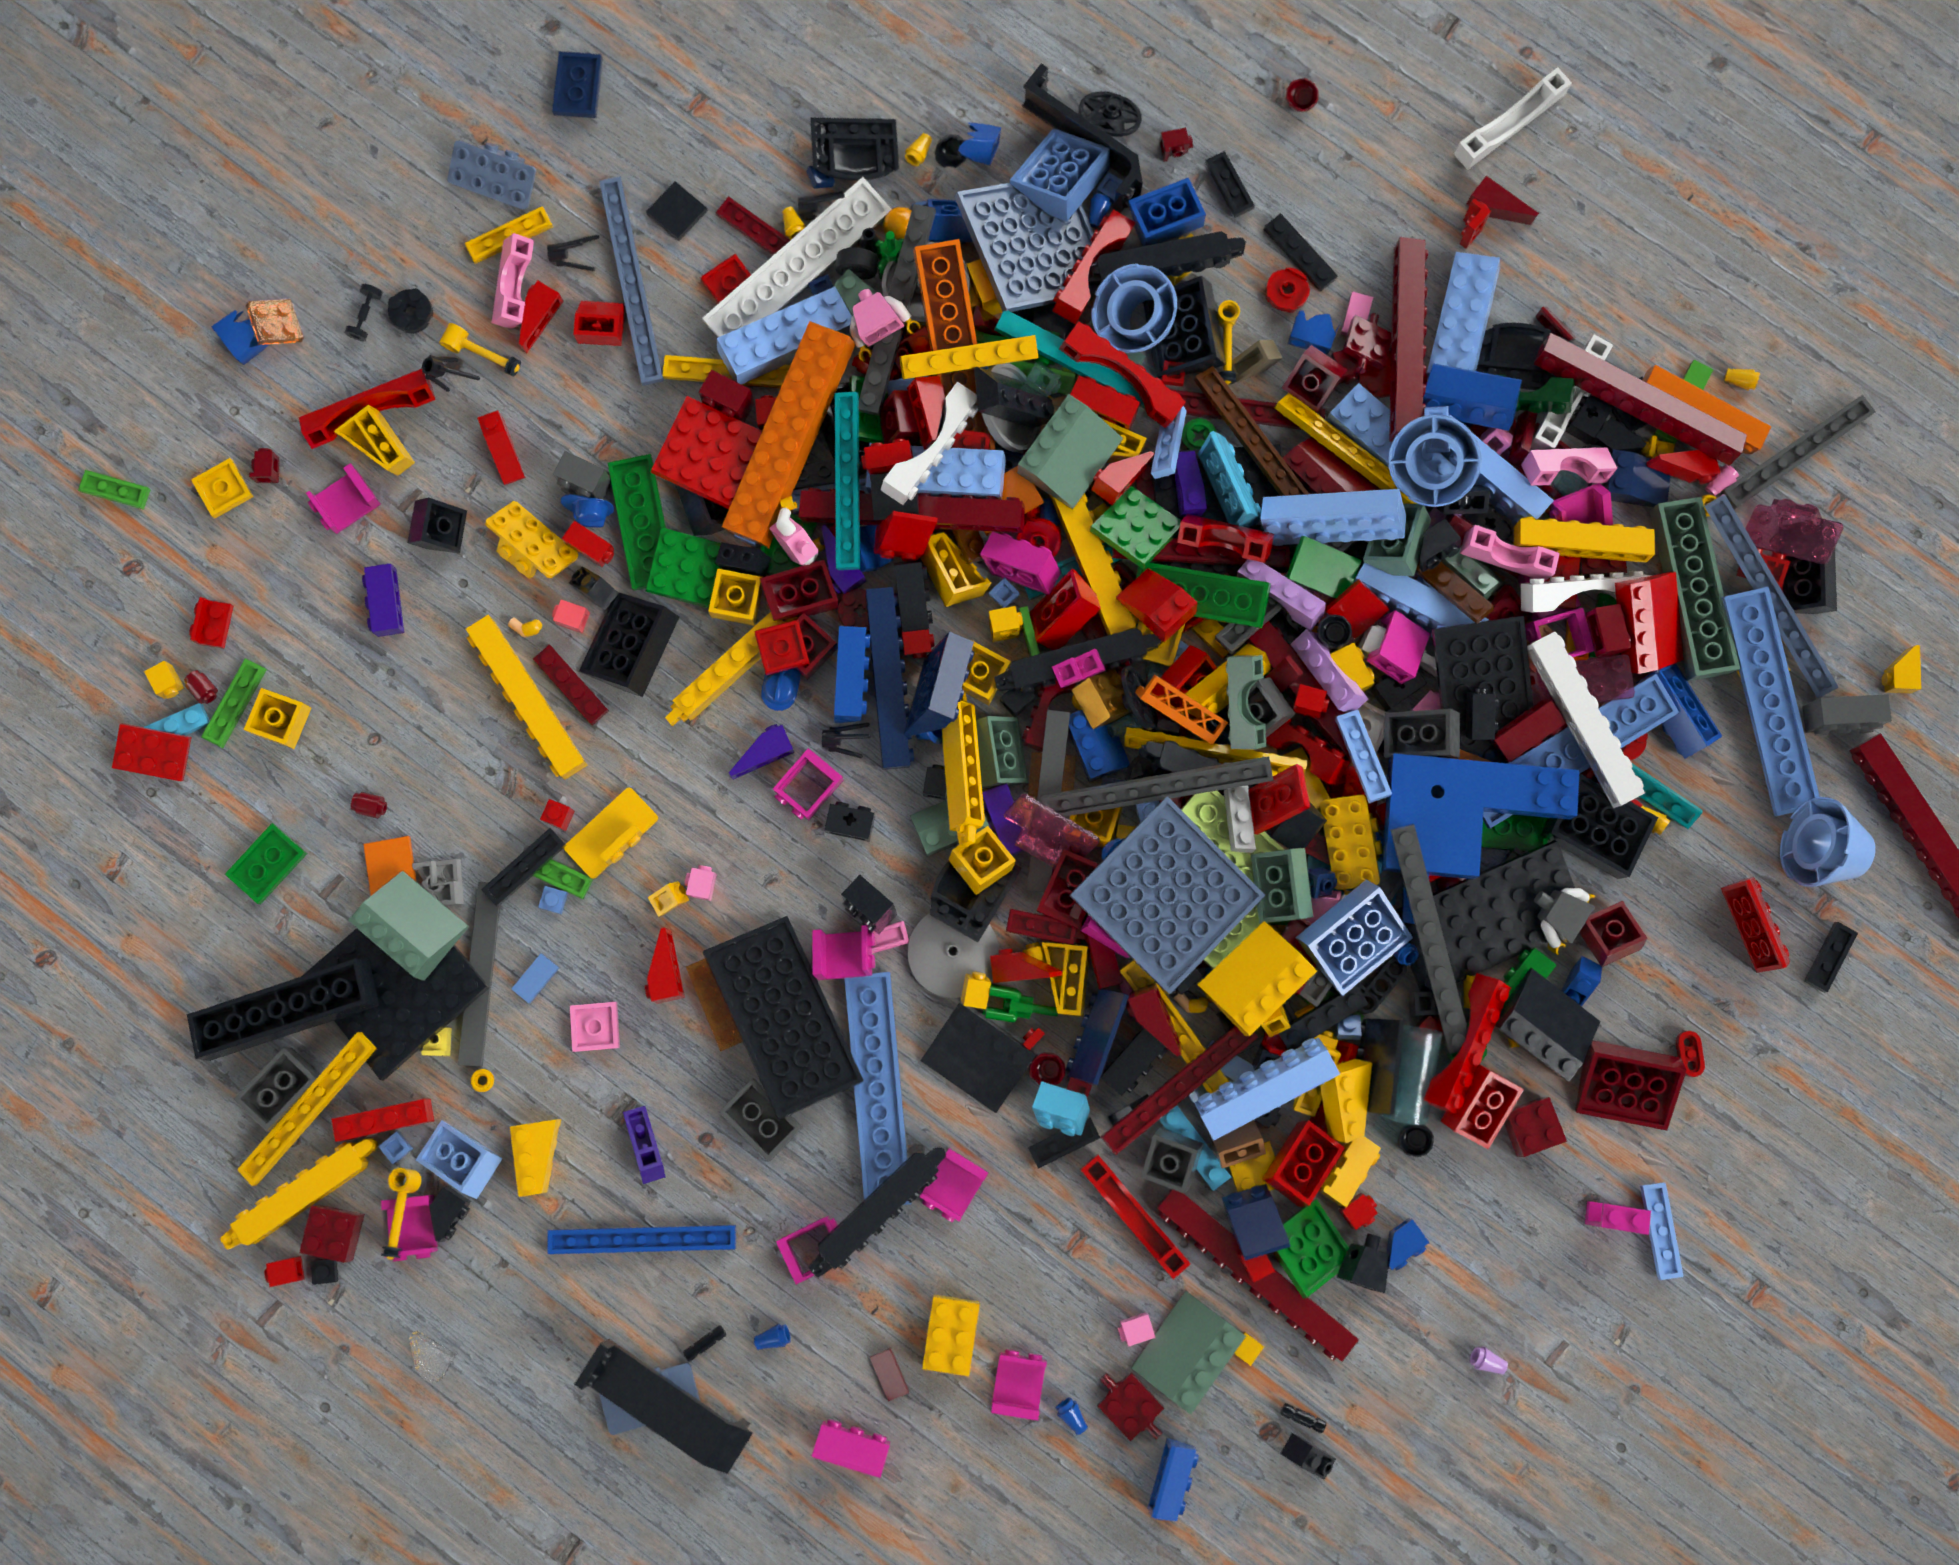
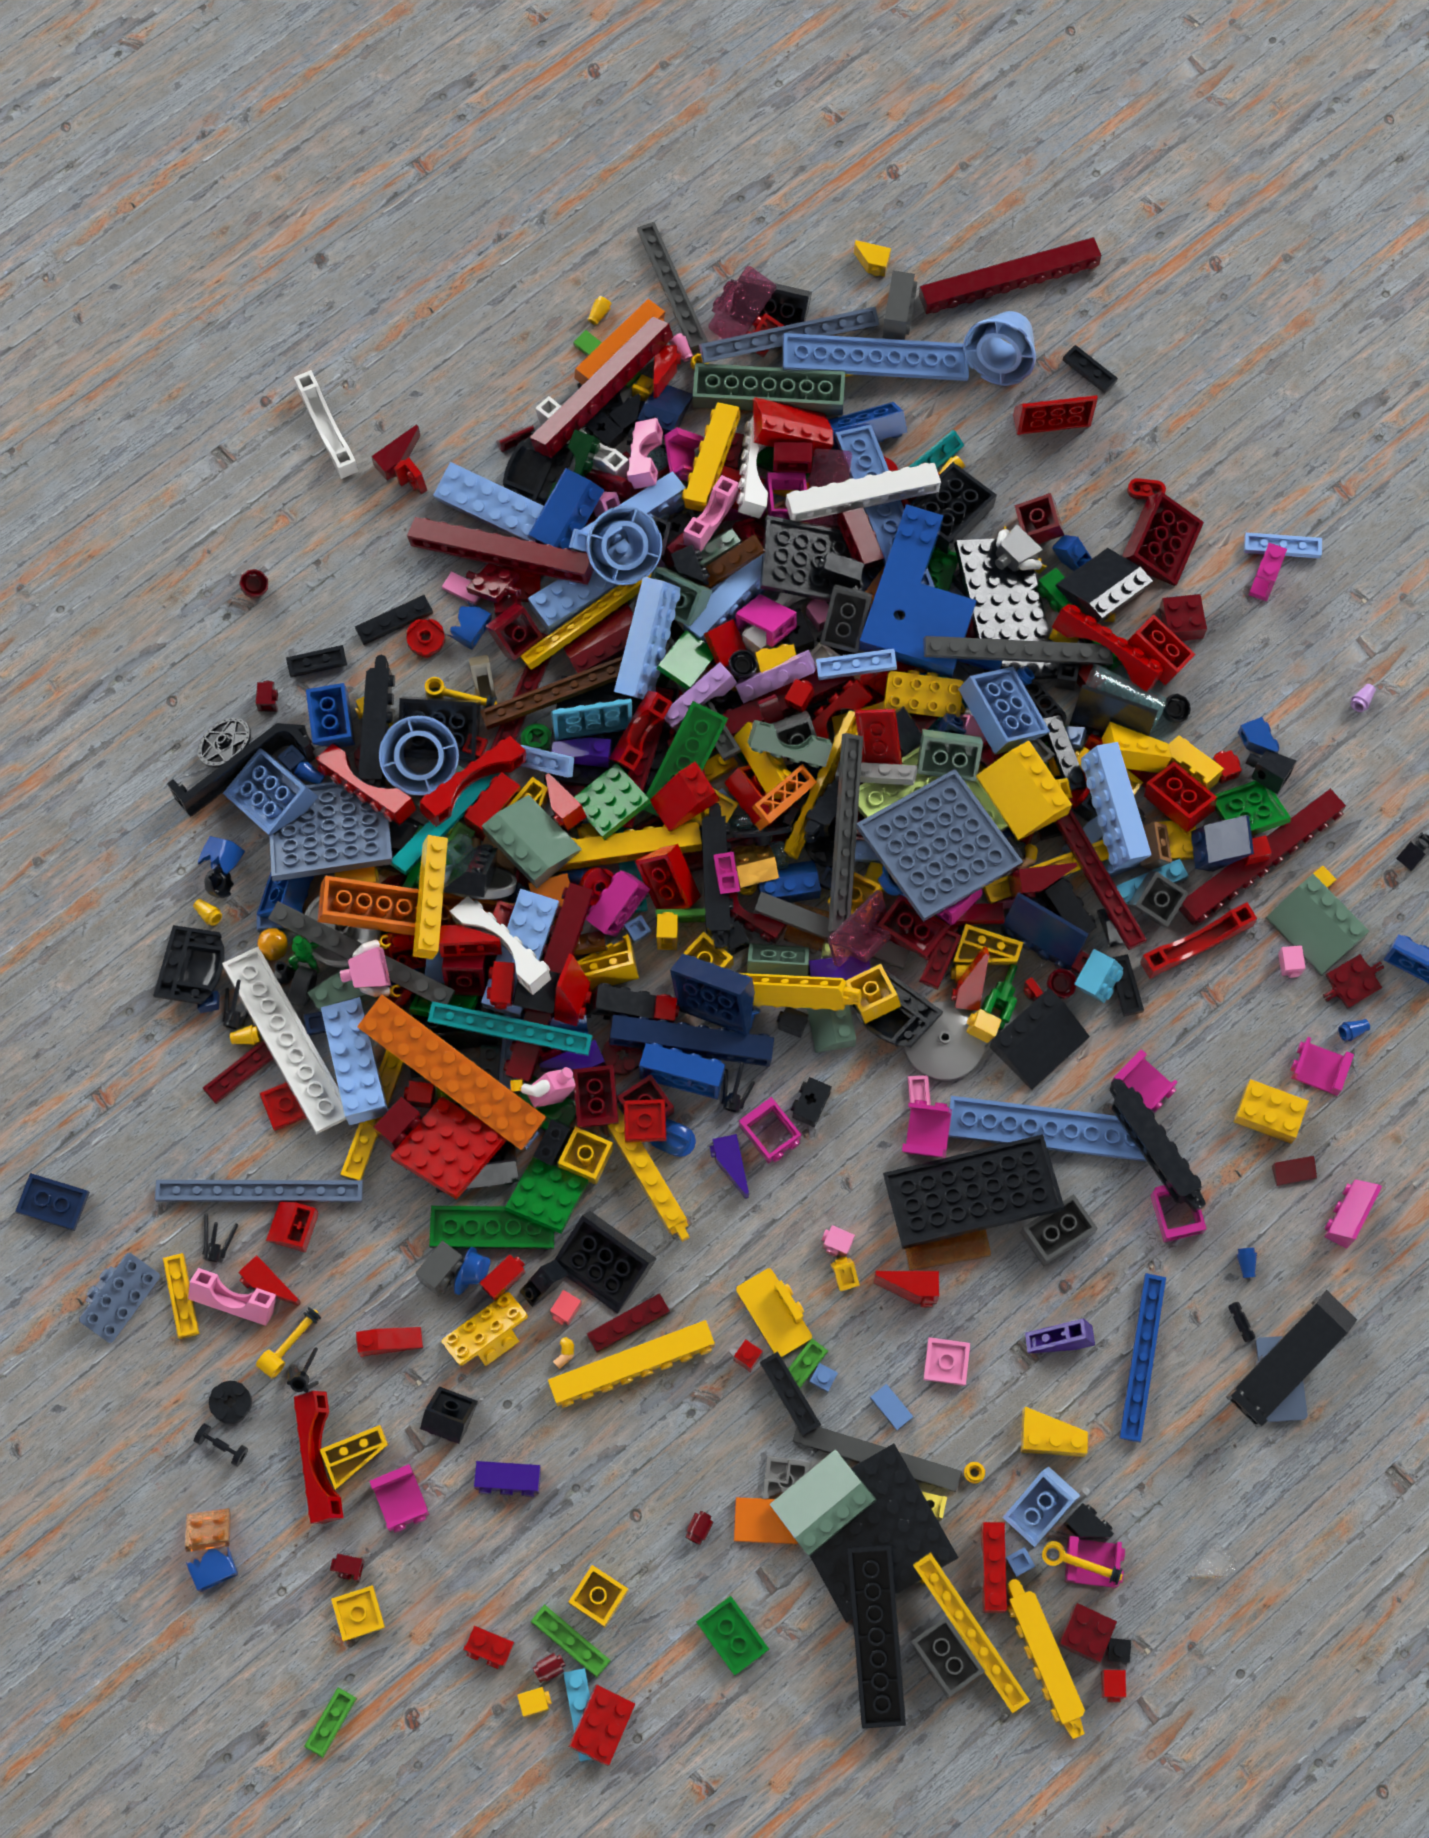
camera: 75 degrees left, 10 degrees down
black tile [646,181,708,241] -> none
black brick [841,874,897,934] -> none
black axle [1280,1403,1326,1433] -> none

